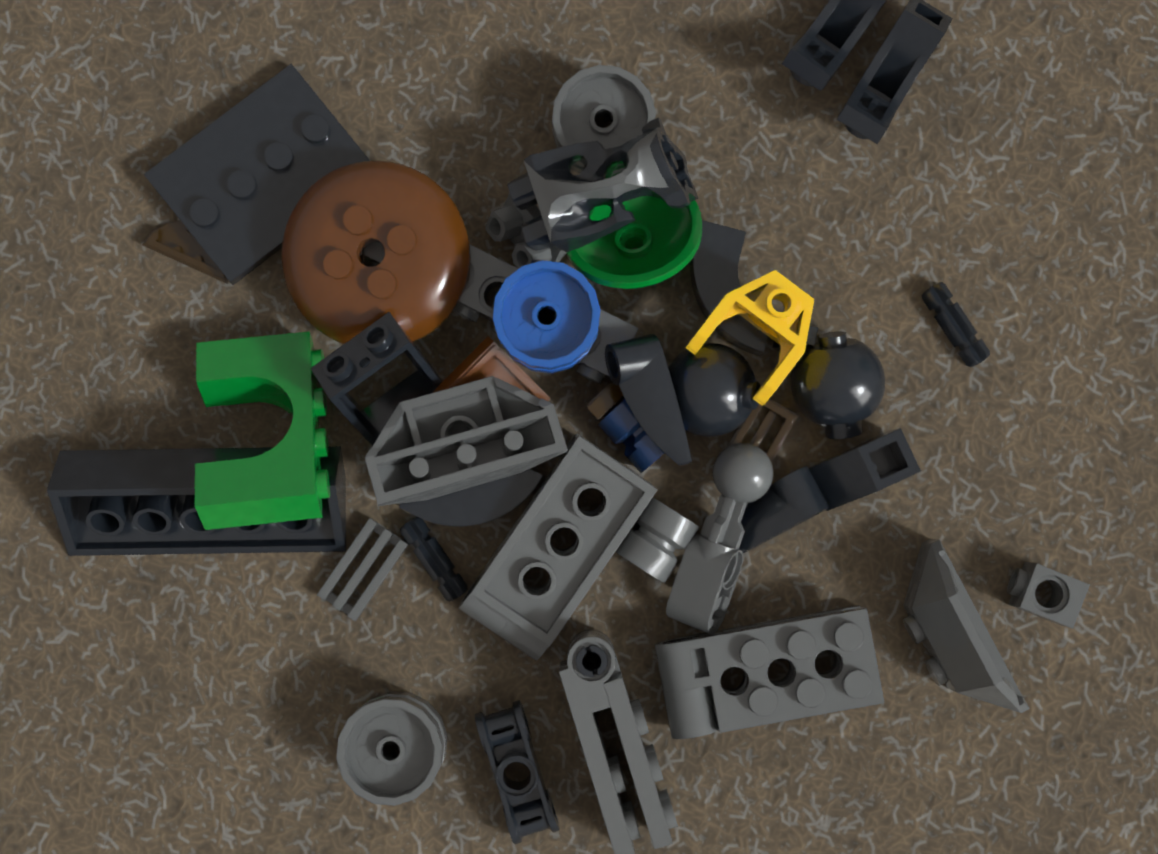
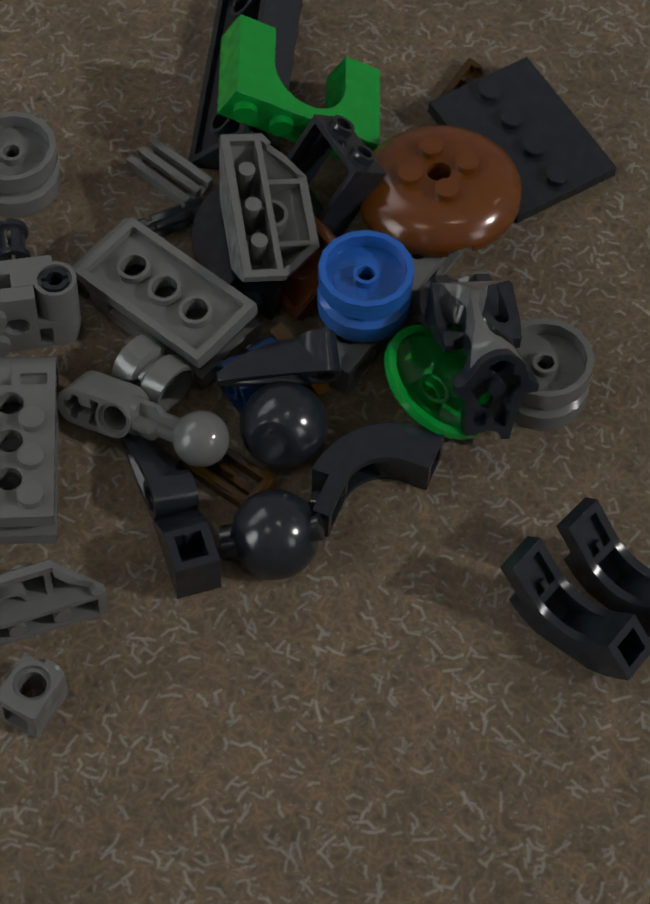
camera: 95 degrees right, 30 degrees down
yellow piece [686,270,814,406] -> none
black axle [921,282,990,367] -> none

